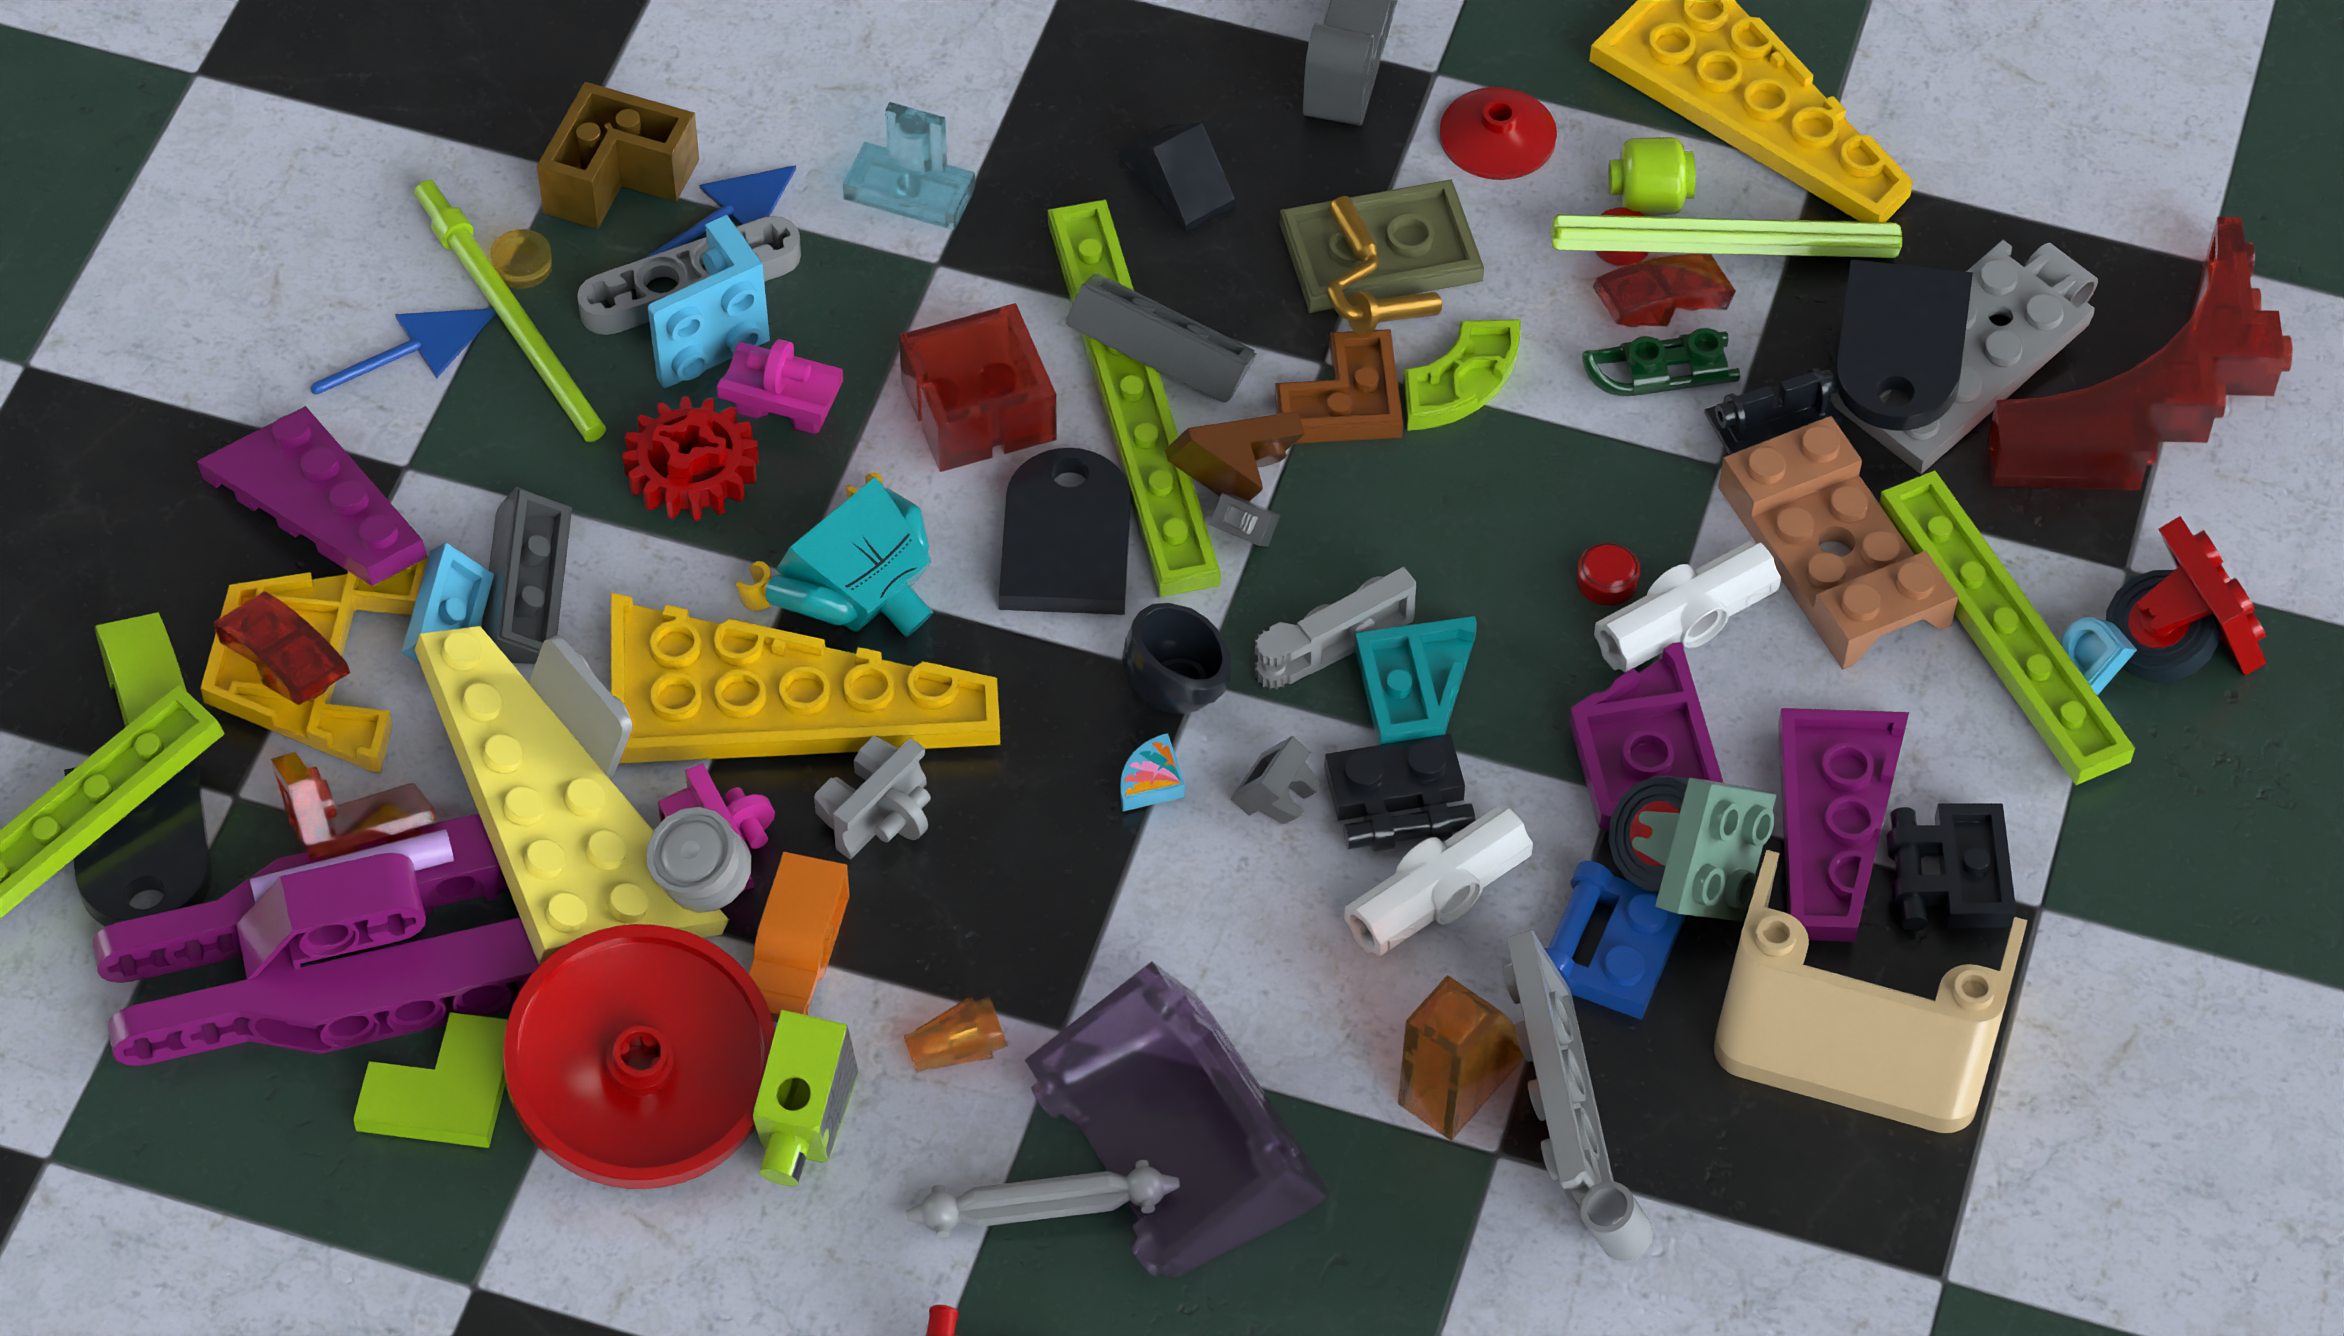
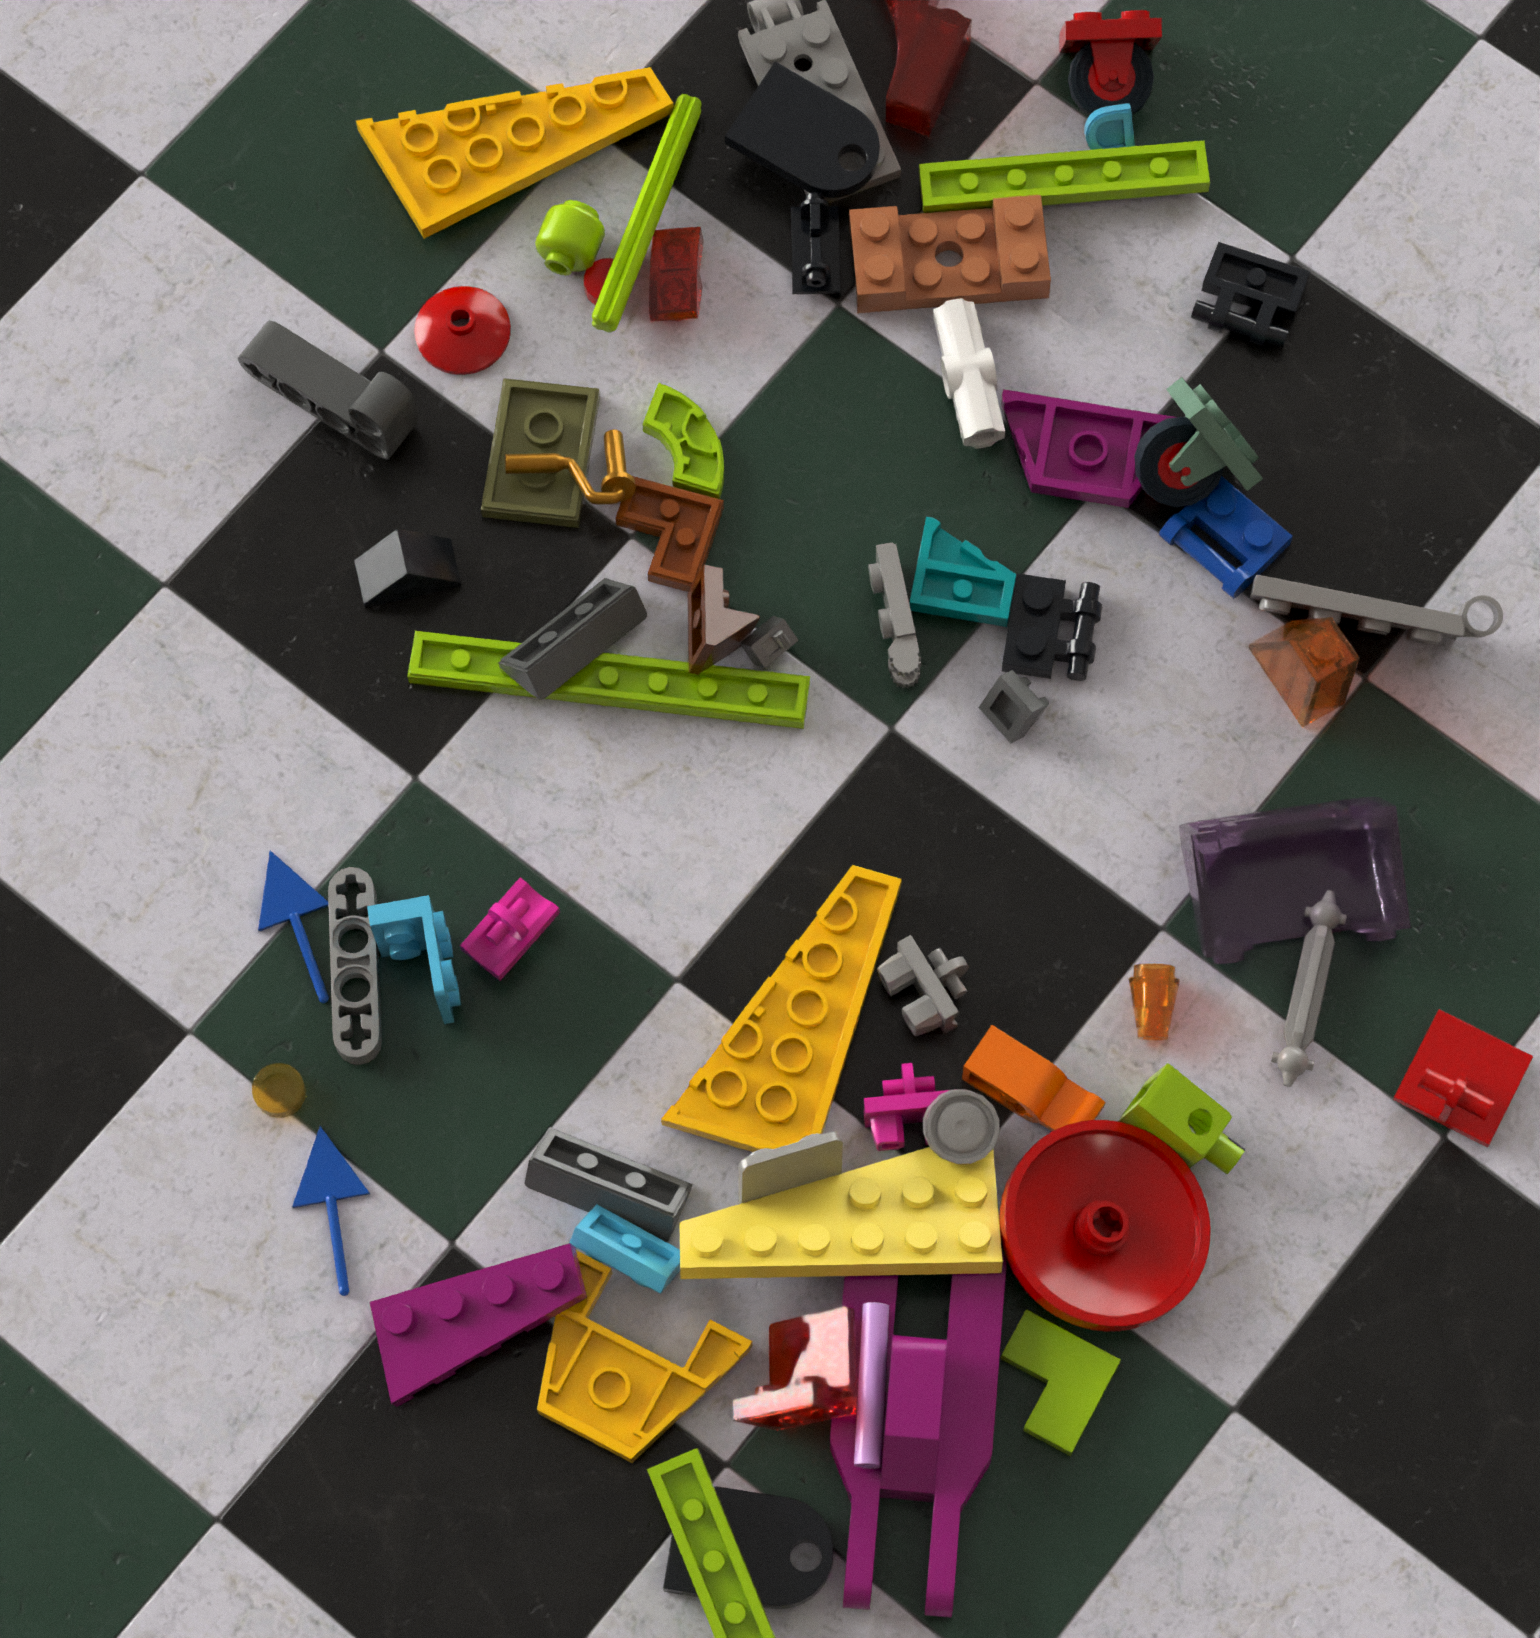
camera: 65 degrees left, 15 degrees up
lime slope [95,612,187,727] -> none
clear red slope [213,591,350,705] -> none
lime bar [414,180,606,442] -> none
pearl gold brick [537,82,699,229] -> none
red gear [622,396,759,521] -> none
teal torso [735,472,933,637] -> none
clear light blue piece [843,102,975,230] -> none
clear red piece [899,303,1057,472] -> none
black tile [999,448,1131,615] -> none
tile [1120,733,1185,811] -> none
black hat [1122,603,1231,714] -> none
white piece [1344,806,1533,957] -> none
red piece [1576,543,1640,606] -> none
dark green piece [1582,328,1740,396] -> none
tan windscreen [1714,850,2028,1133] -> none
magenta wing [1778,708,1909,942] -> none

